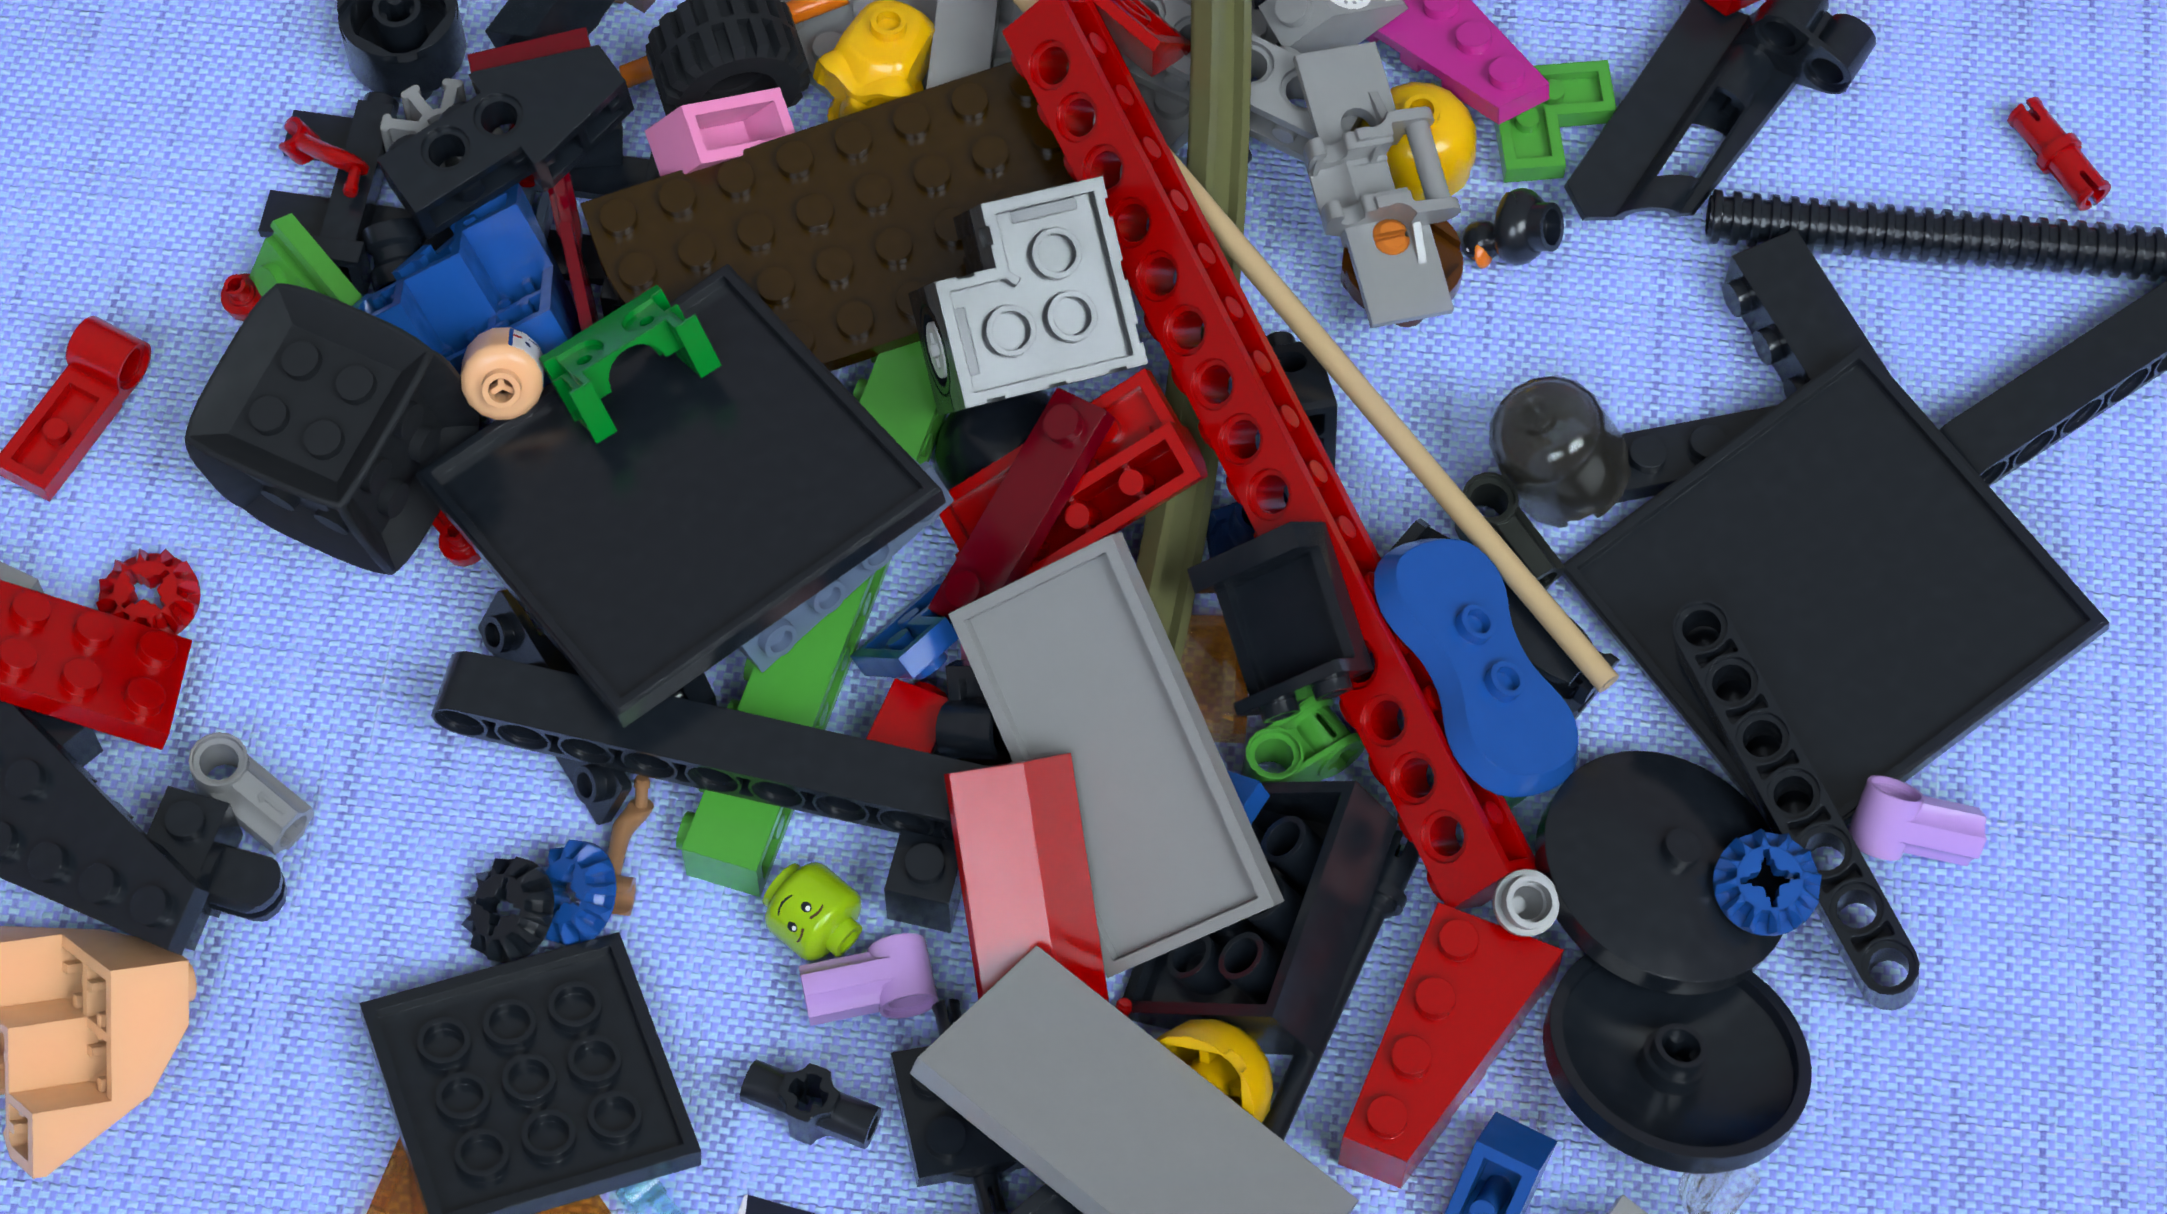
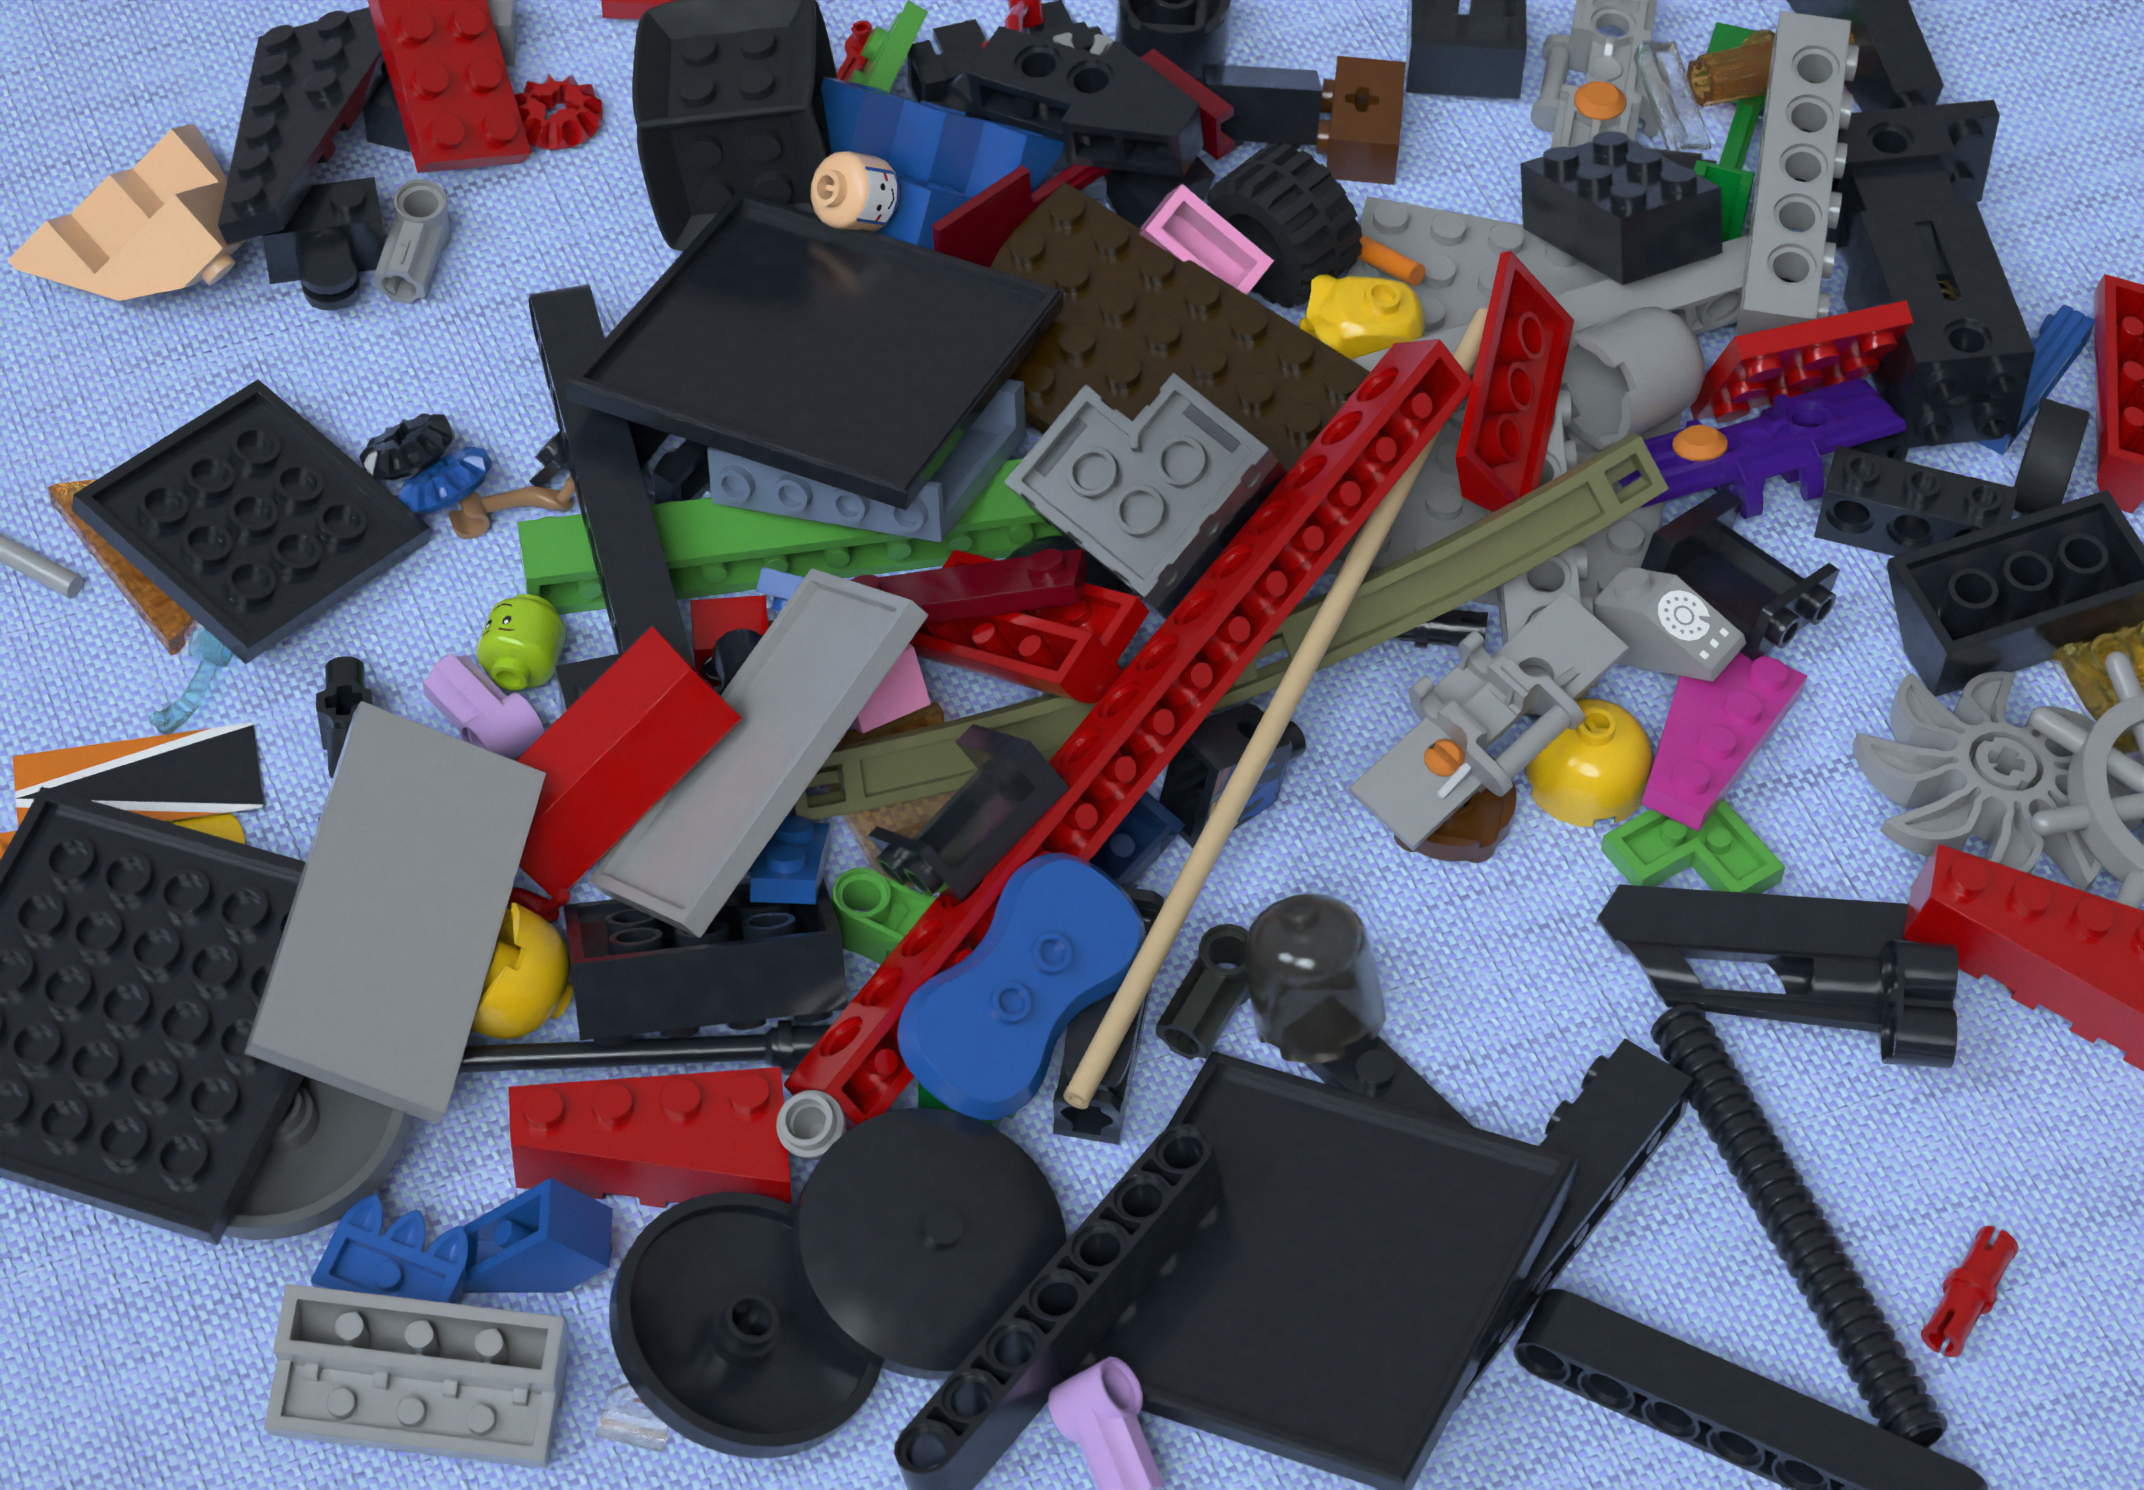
camera: 60 degrees right, 10 degrees down
green piece [539,285,722,444] -> none
black animal [1460,188,1564,269] -> none
blue gear [1713,829,1822,936] -> none

